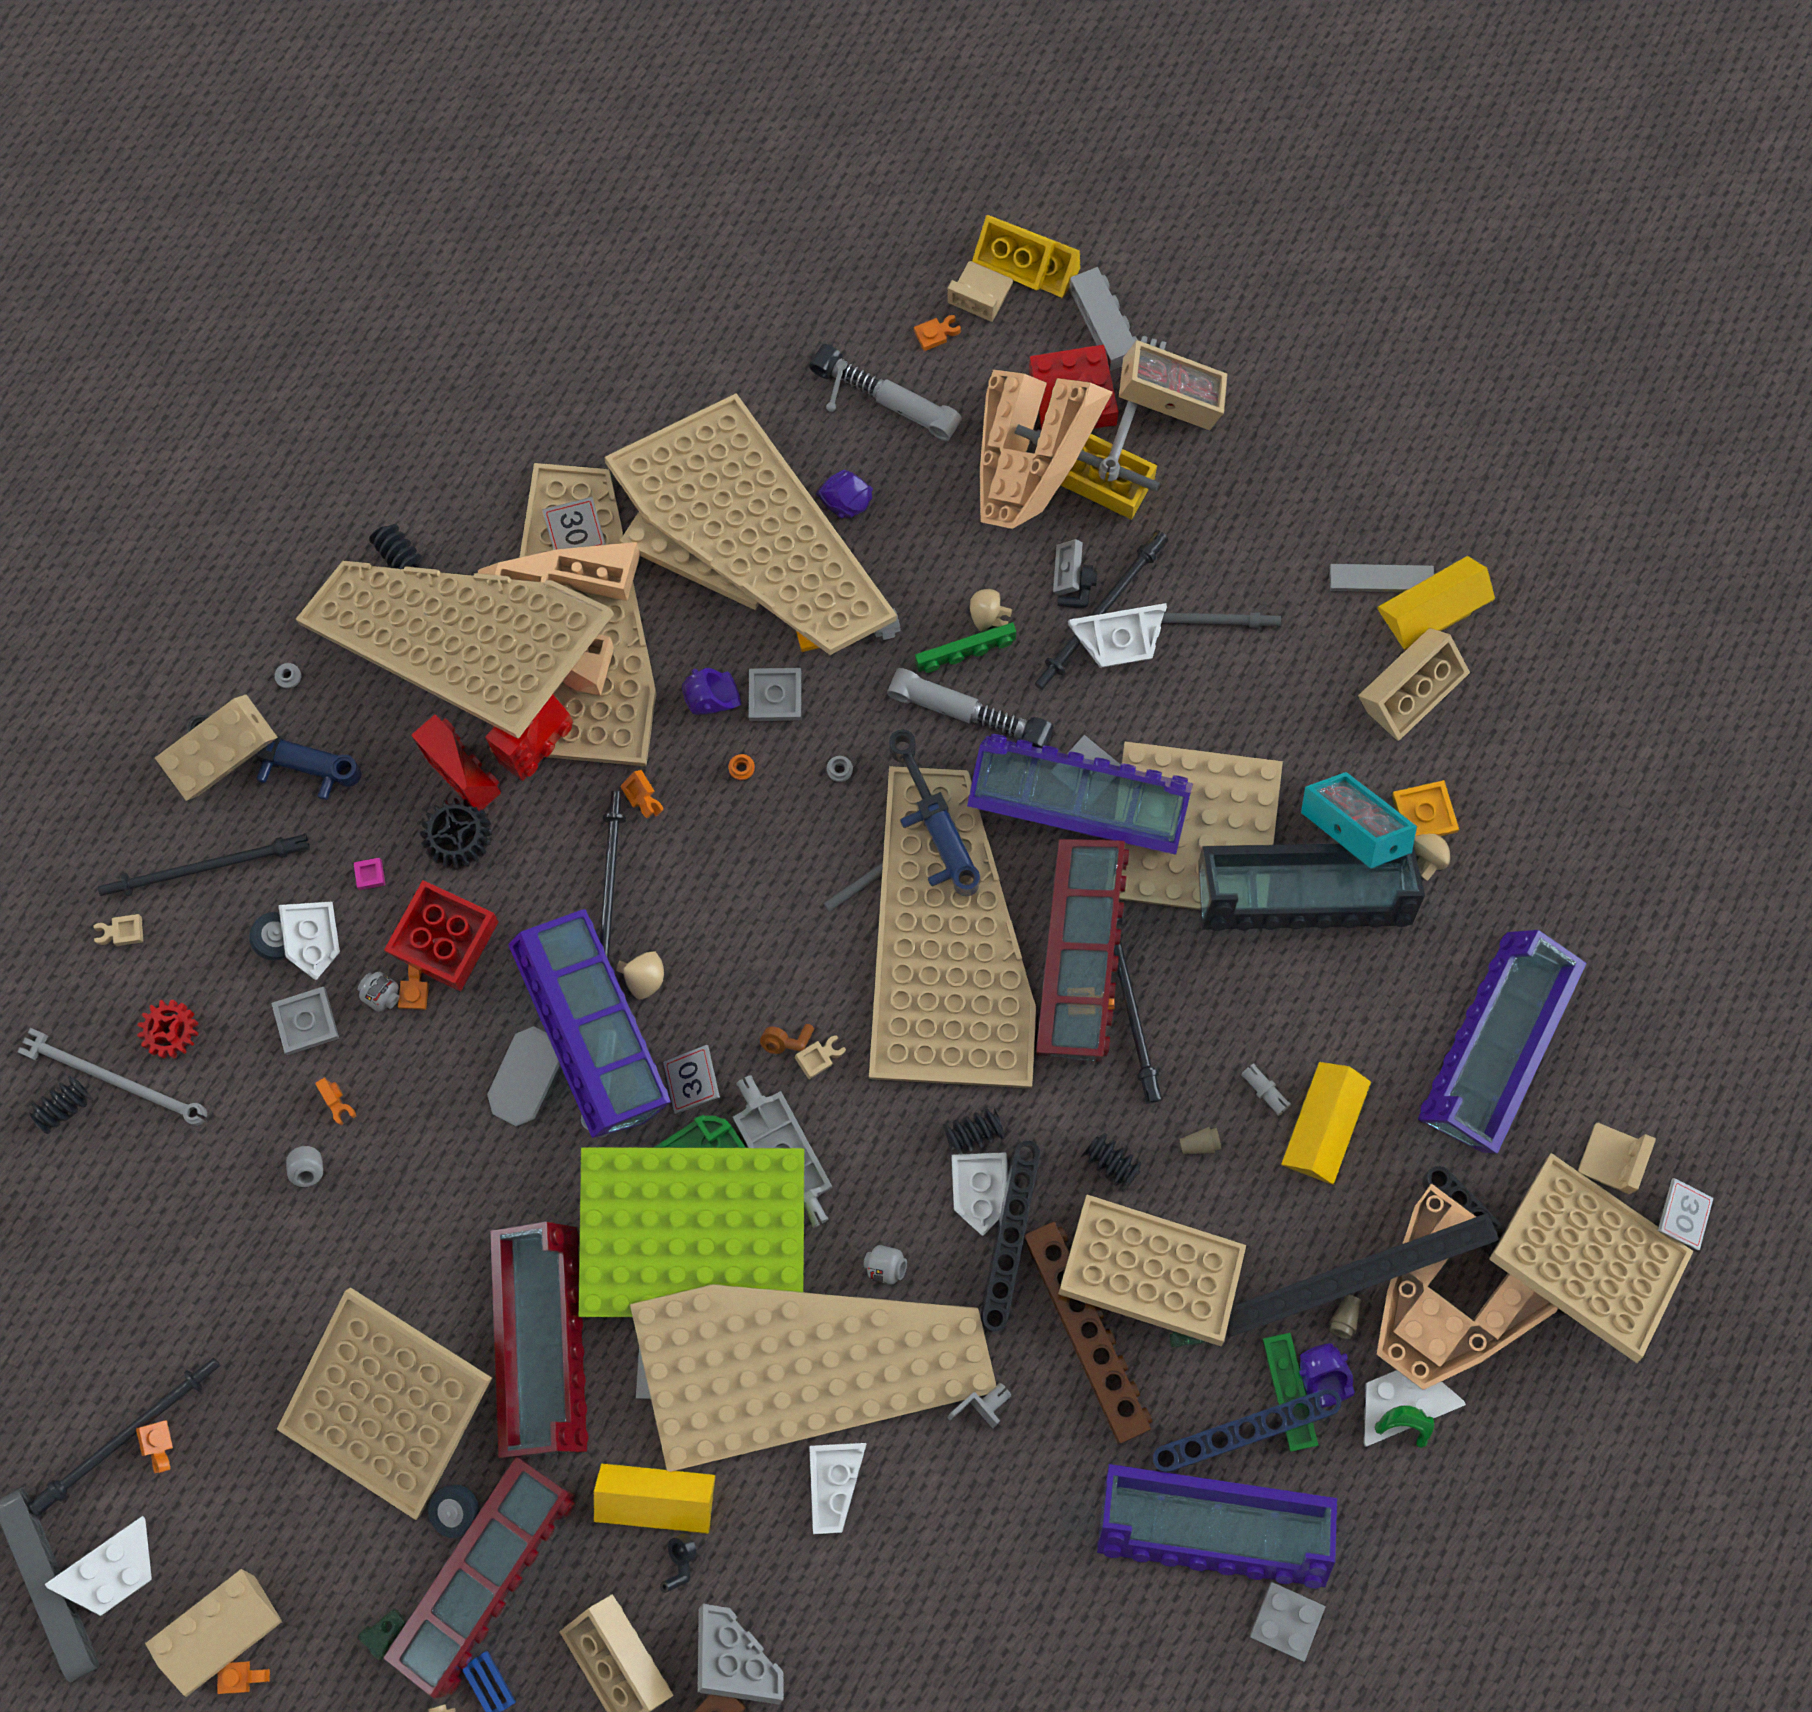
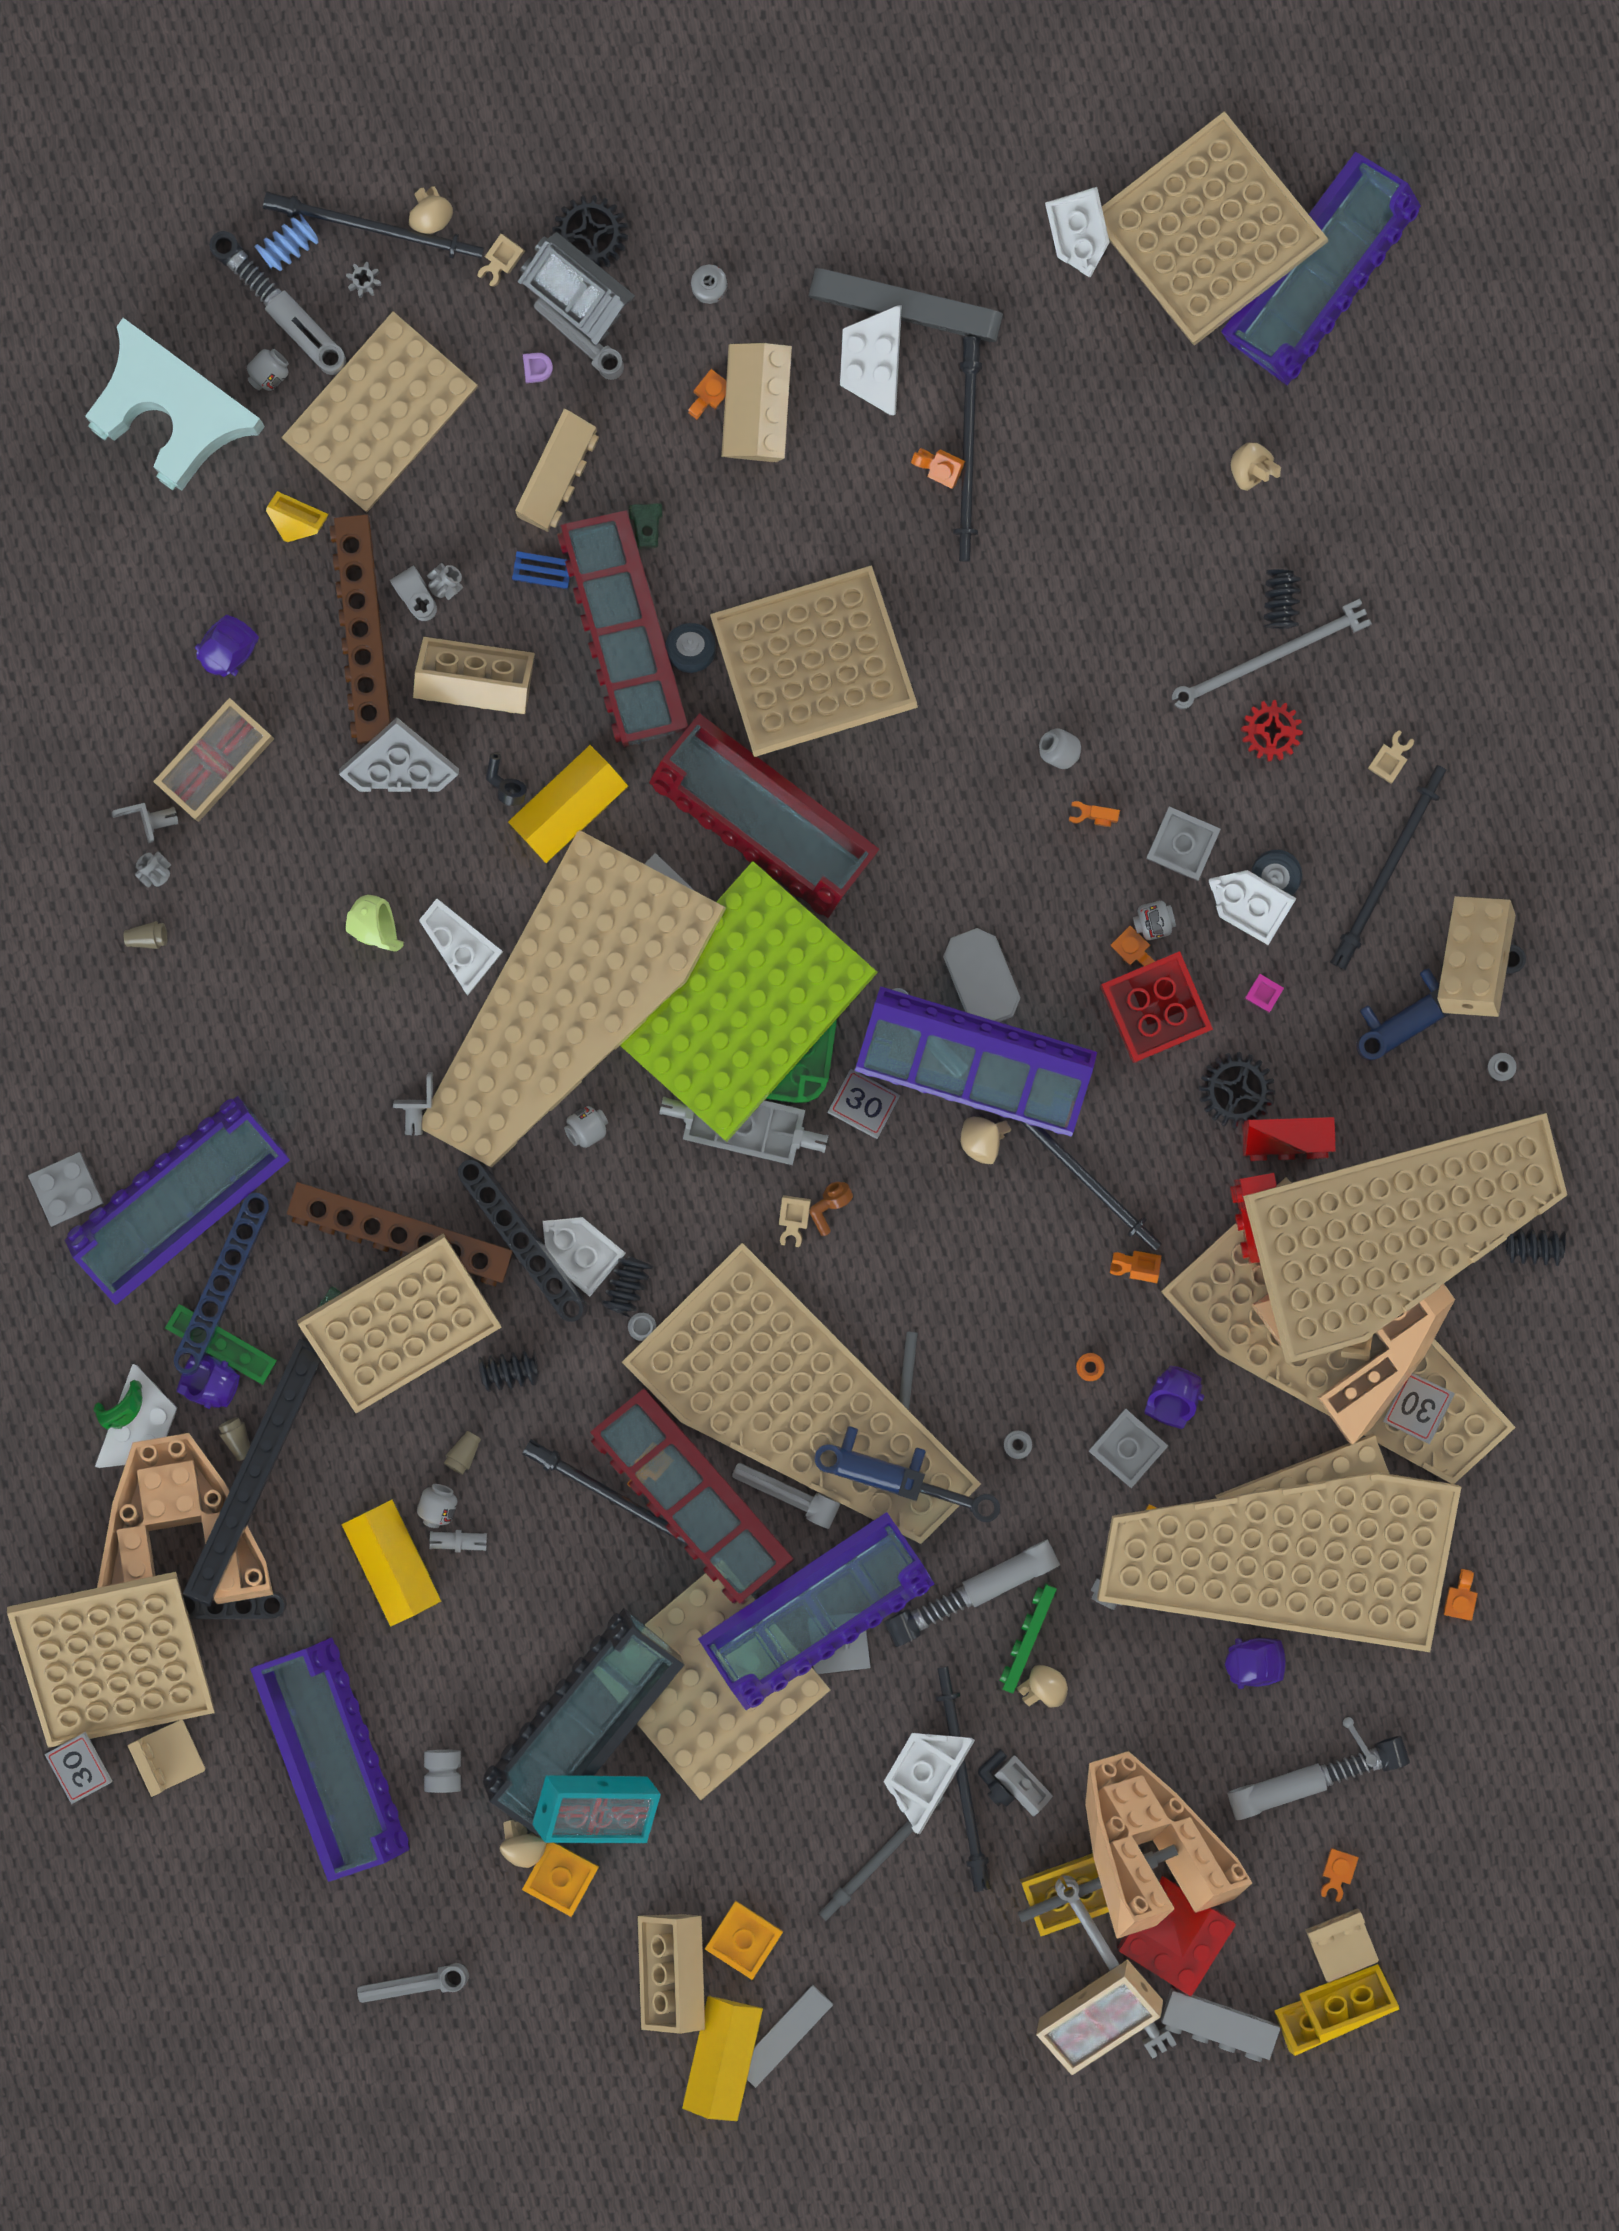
camera: 125 degrees right, 15 degrees up
none -> yellowish green helmet [346,895,403,951]
none -> light grey axle [357,1963,469,2003]
none -> light grey head [417,1484,457,1528]
none -> light grey wheel [424,1750,461,1793]
none -> light grey plate [628,1313,656,1341]
none -> light orange plate [705,1900,783,1980]
none -> light grey axle [732,1463,841,1529]
none -> orange plate [1443,1569,1478,1621]

